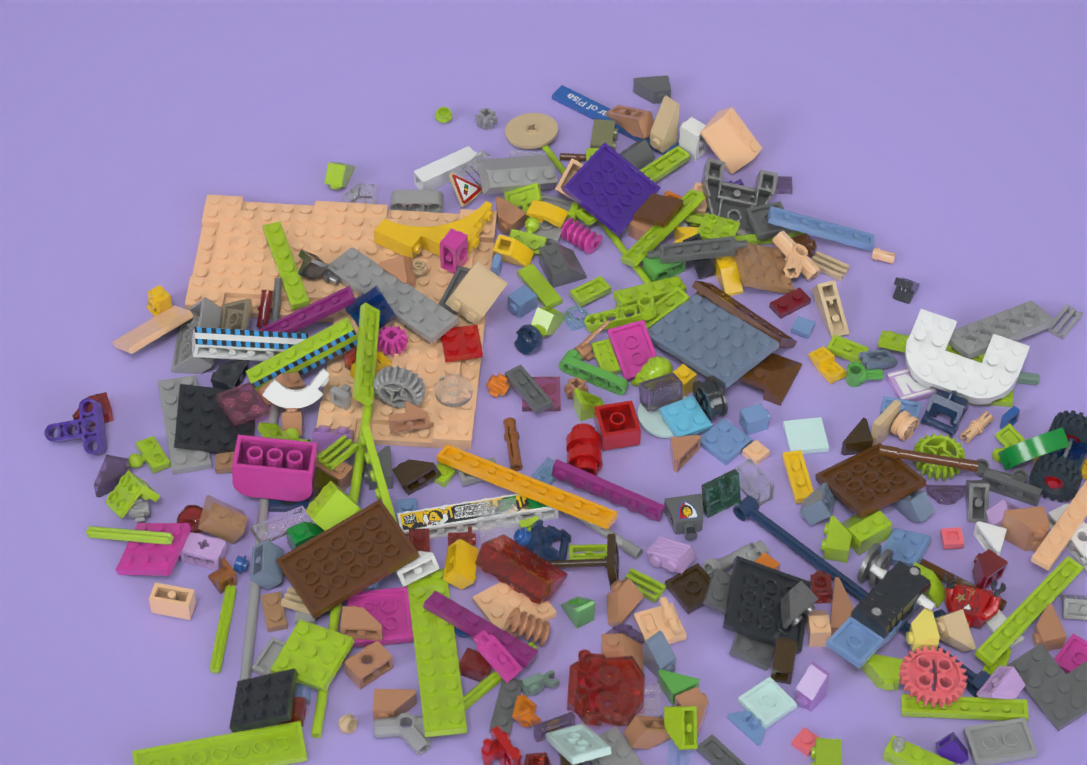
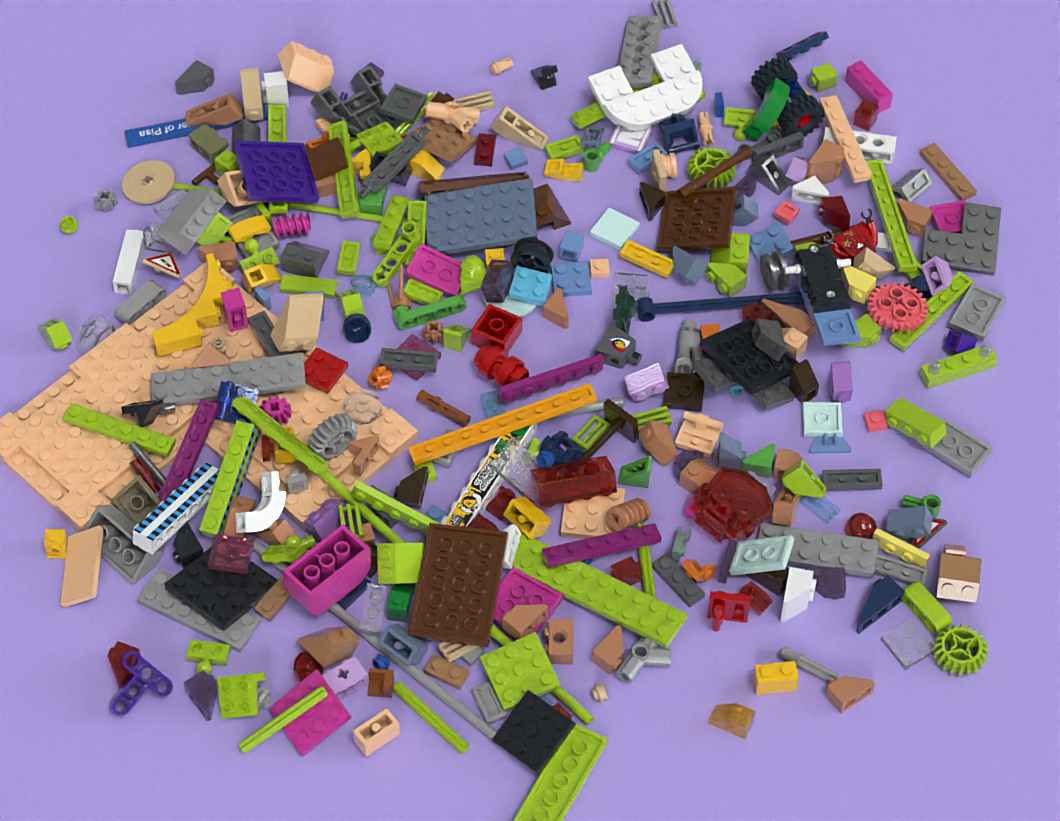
camera: 50 degrees left, 5 degrees up
dark pink hinge [473,630,523,683] -> none
medium blue plate [768,206,875,251] -> none

